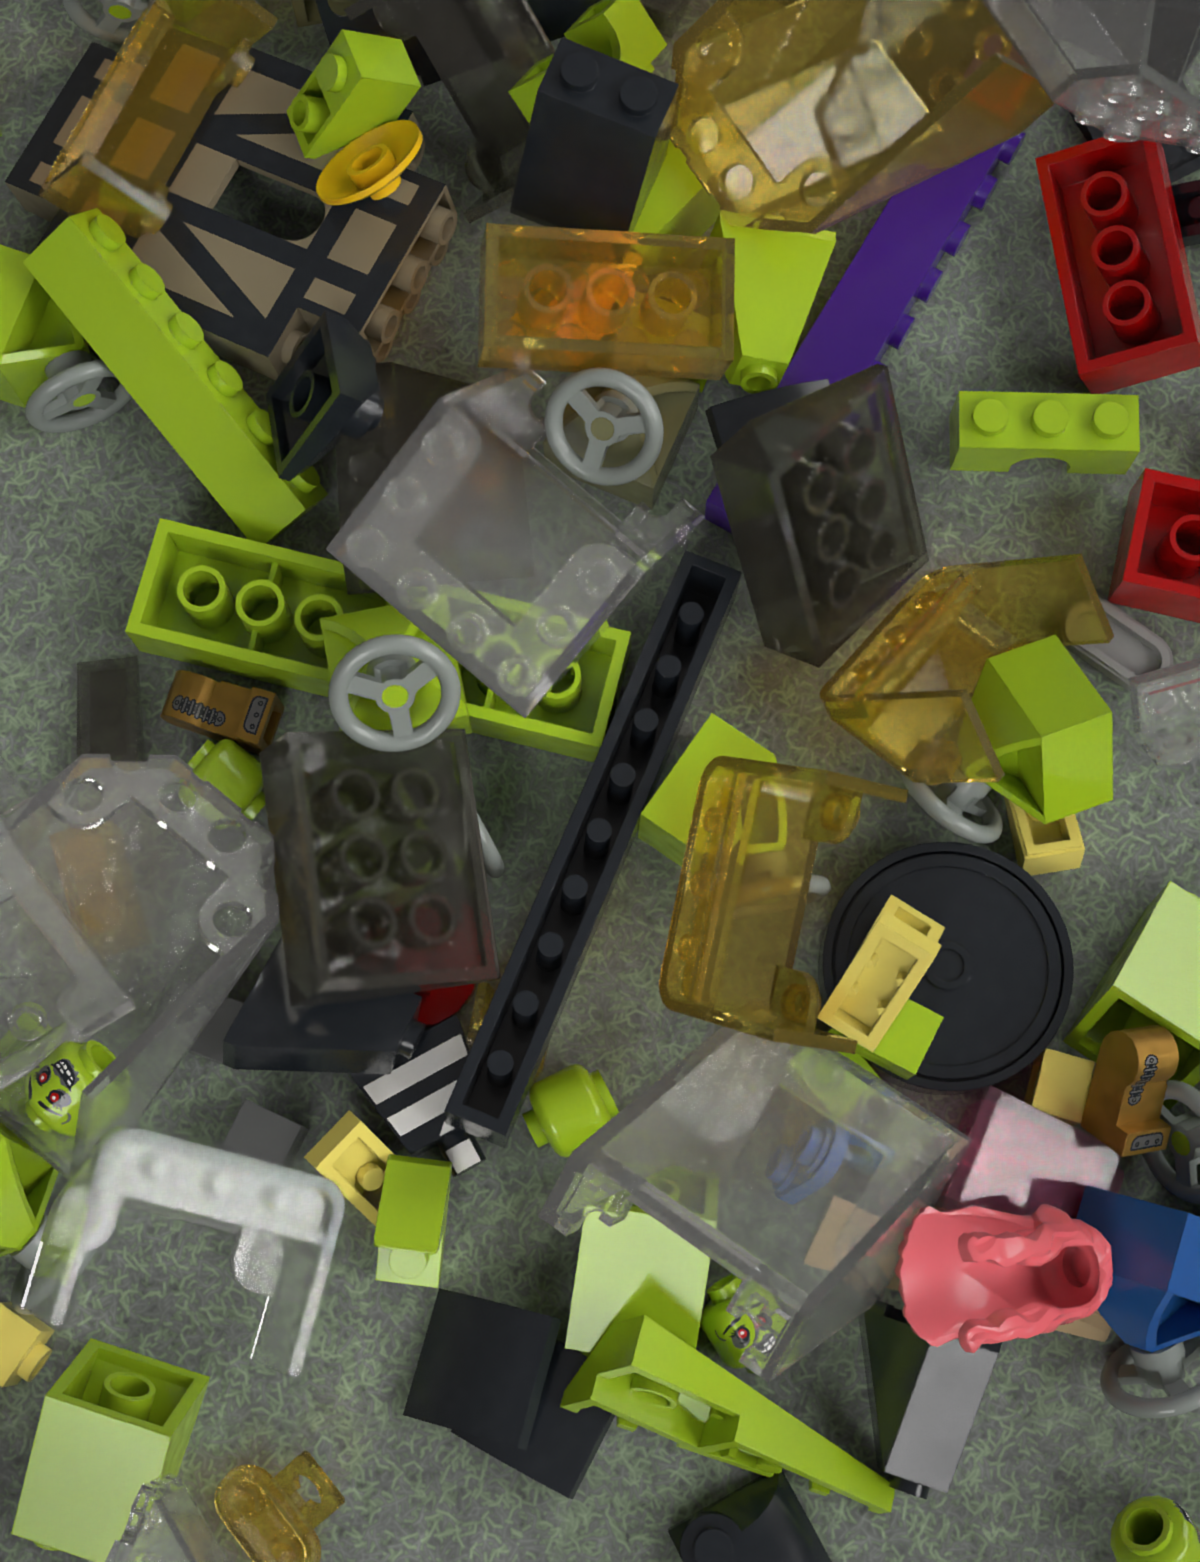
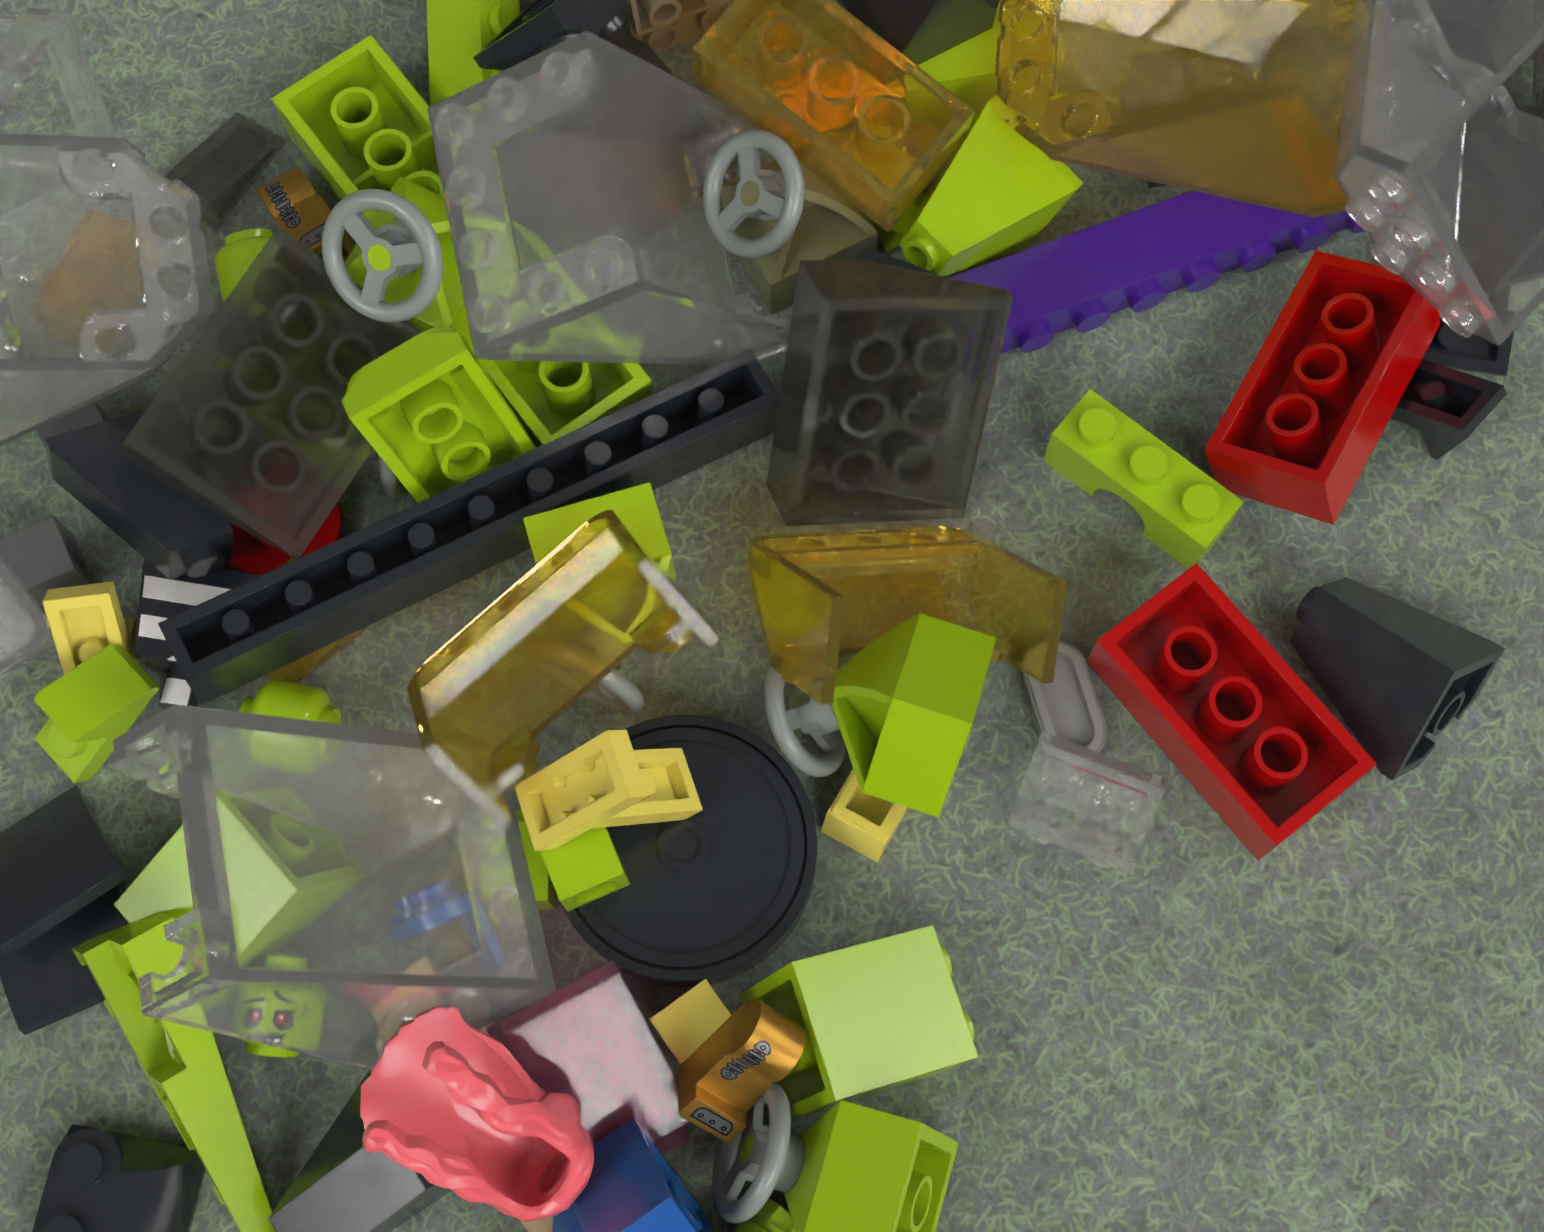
camera: 40 degrees right, 5 degrees down
none -> lime slope [342,327,537,503]

